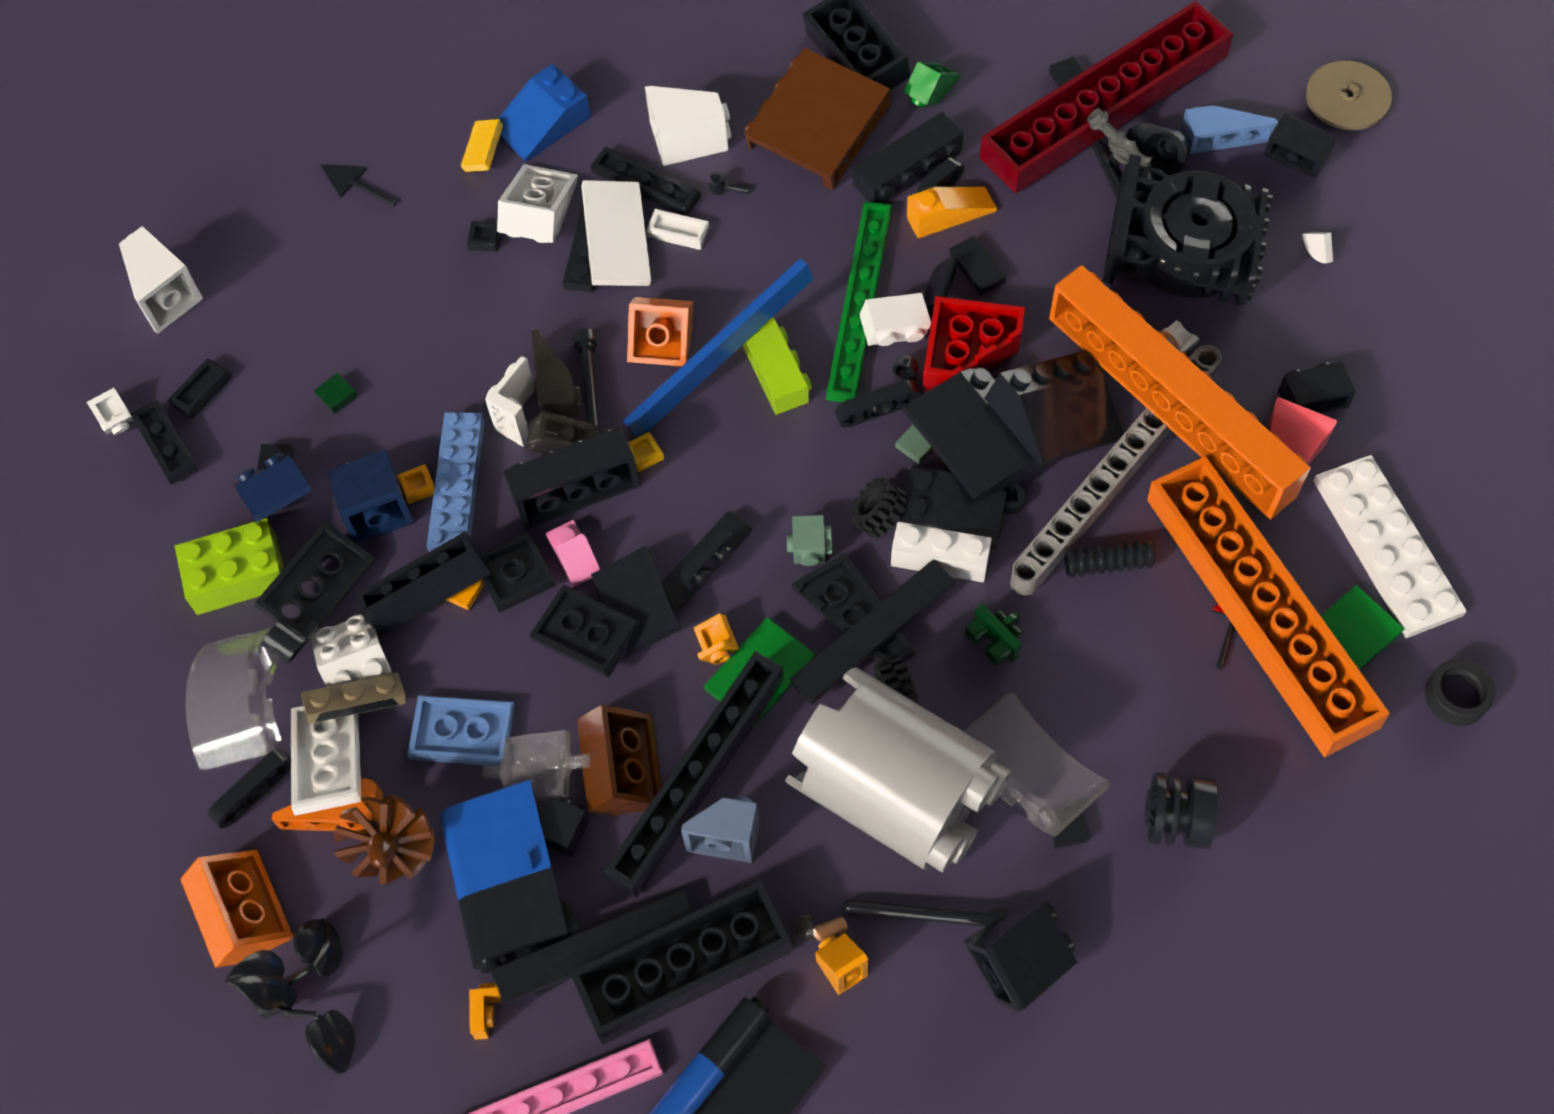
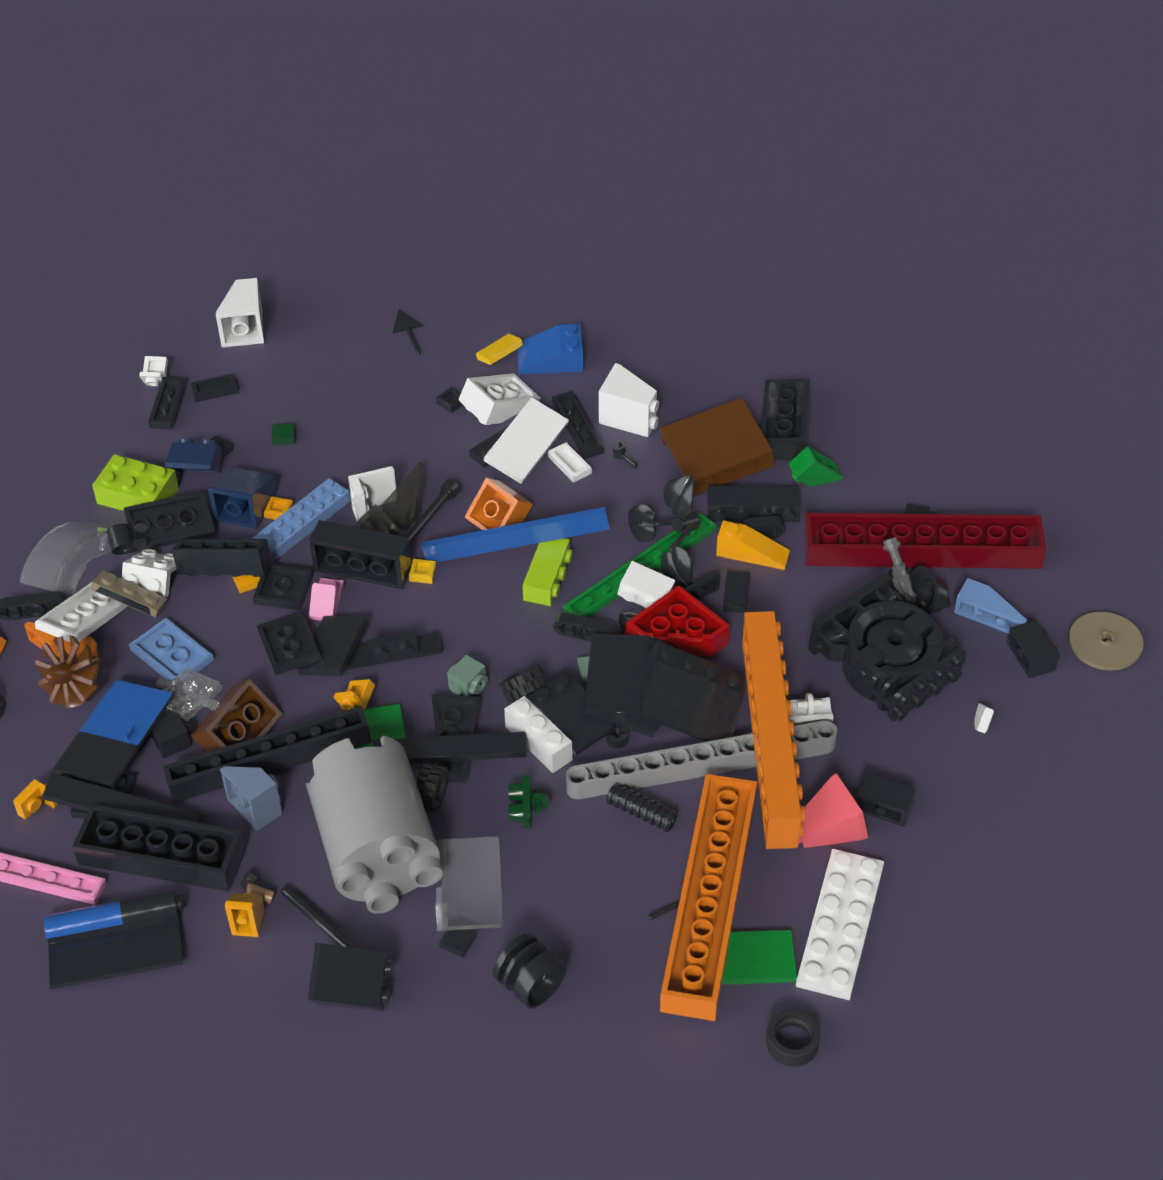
camera: 35 degrees right, 15 degrees down
none -> black plant [628,475,700,587]

